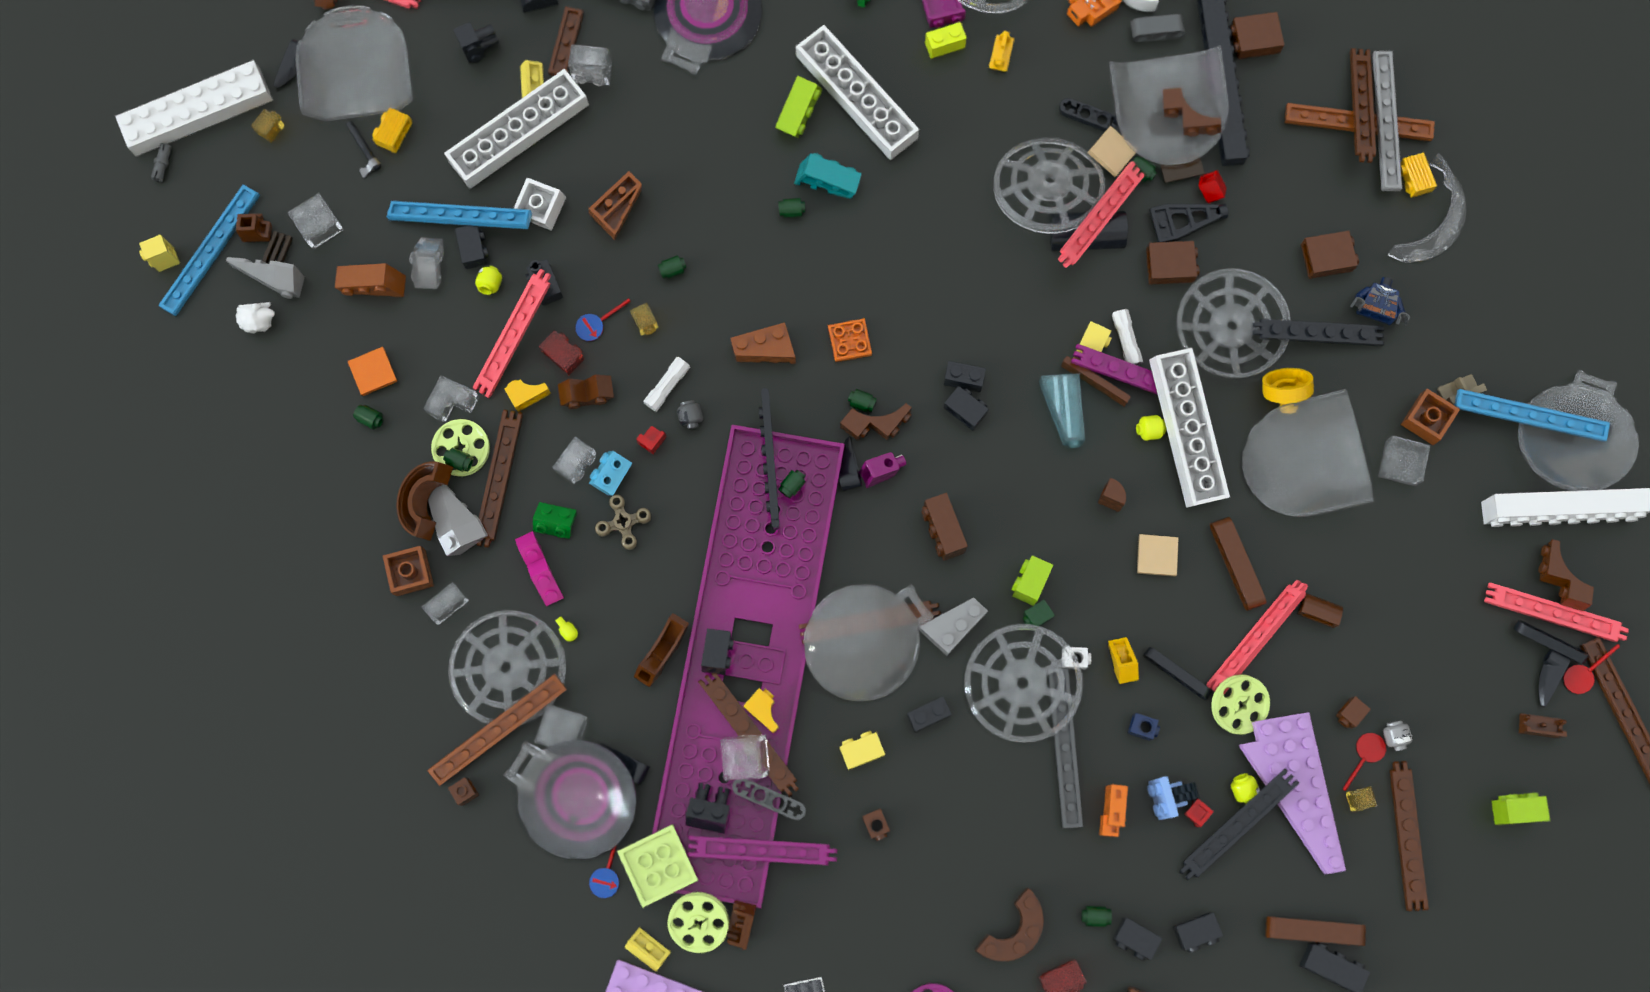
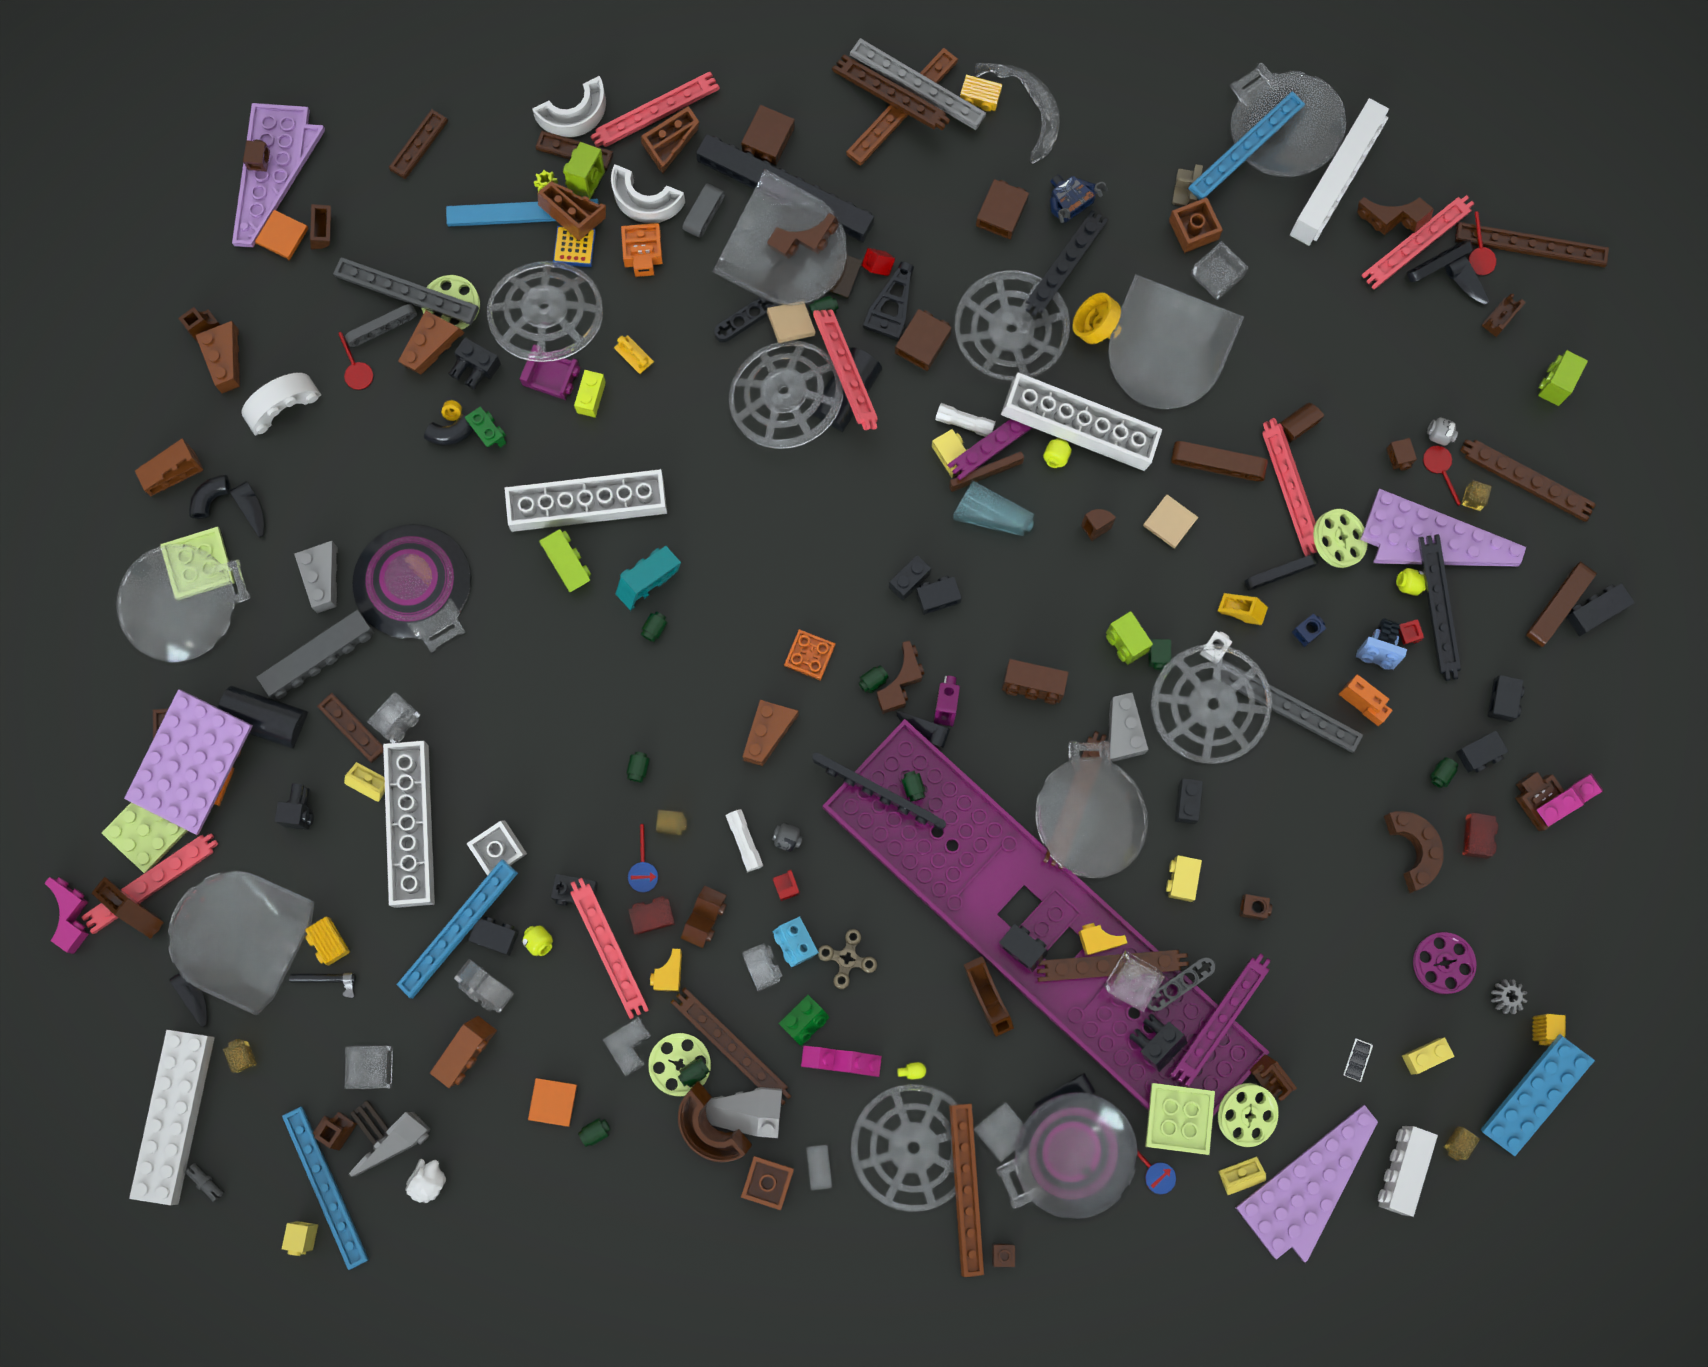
camera: 60 degrees left, 0 degrees up
dark orange wedge [589,171,642,240] -> none

